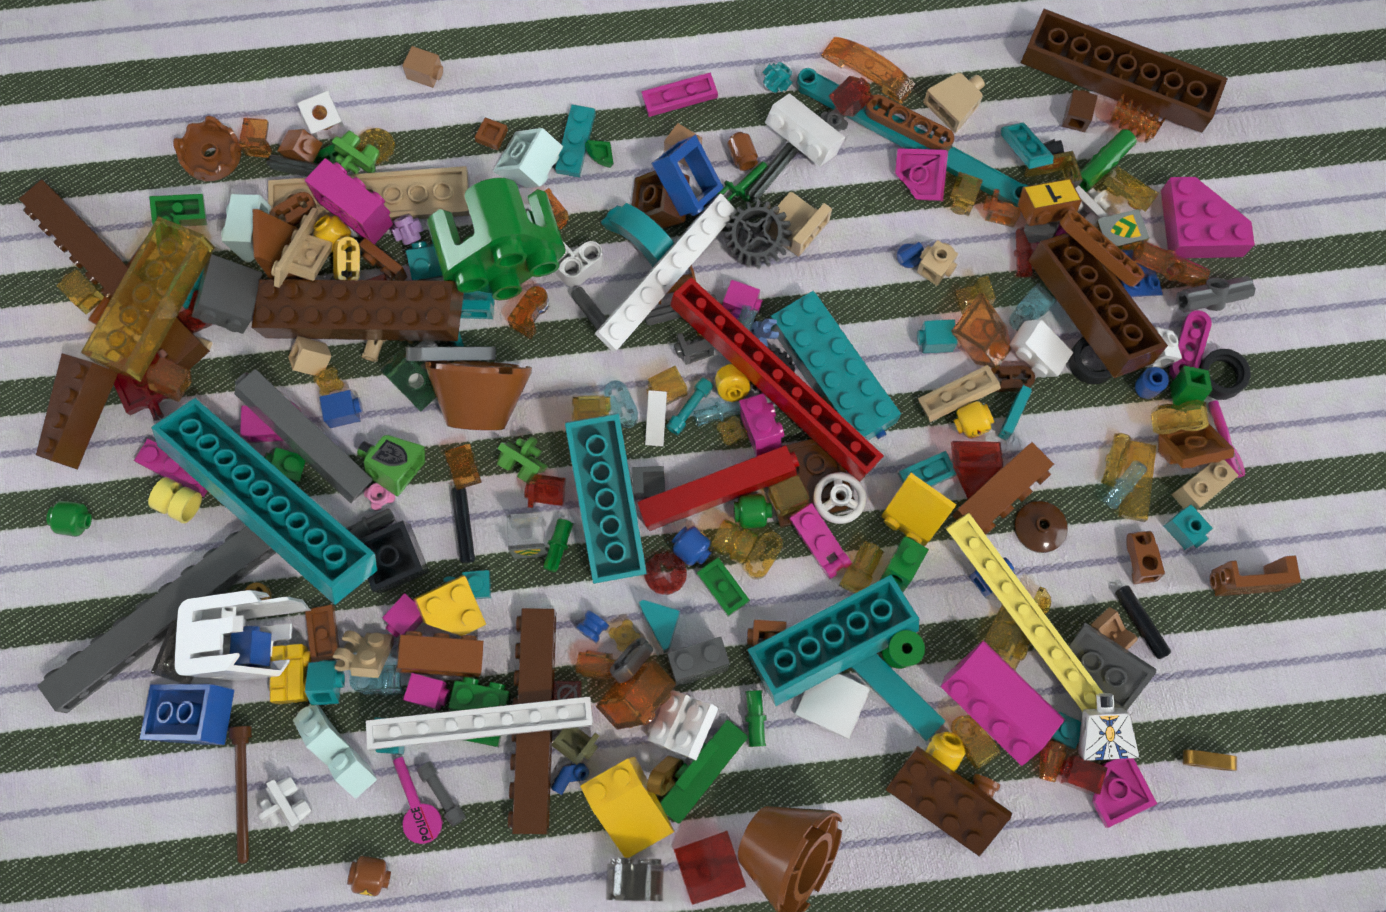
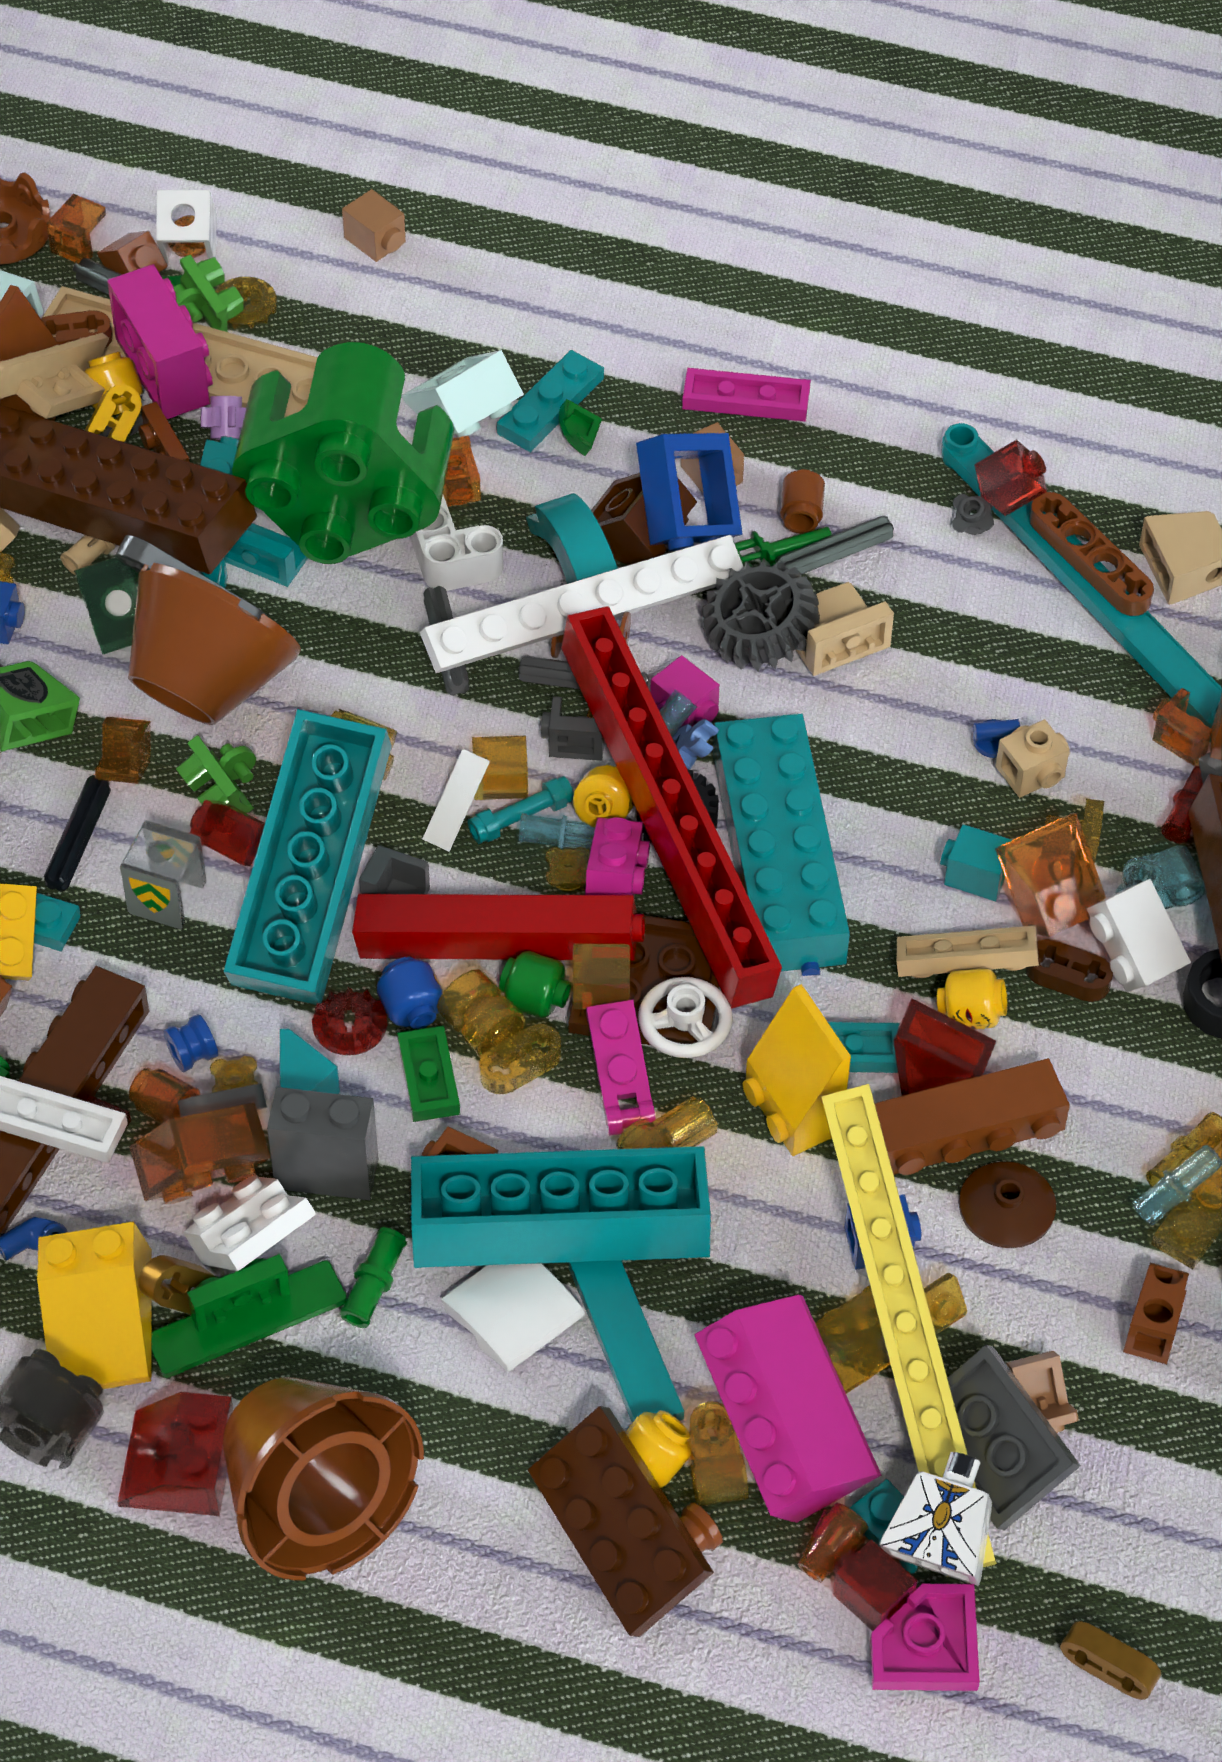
camera: 25 degrees right, 20 degrees down
dark orange plate [474,117,508,150] -> none
clear orange leg [507,286,549,339] -> none
green axle [543,519,574,572] -> none
olive bracket [551,727,600,765] -> none
clear light blue beam [604,380,639,428] -> none
teal gear [762,62,793,93] -> none
white brick [765,93,845,167] -> none
clear orange slope [821,37,915,104] -> none
green torso [879,536,929,592] -> none
green piece [882,630,925,669] -> none
dark pink plate [895,148,948,201] -> none
clear yellow brick [949,172,983,216] -> none
teal tile [997,385,1032,441] -> none
black axle [1115,585,1171,659] -> none

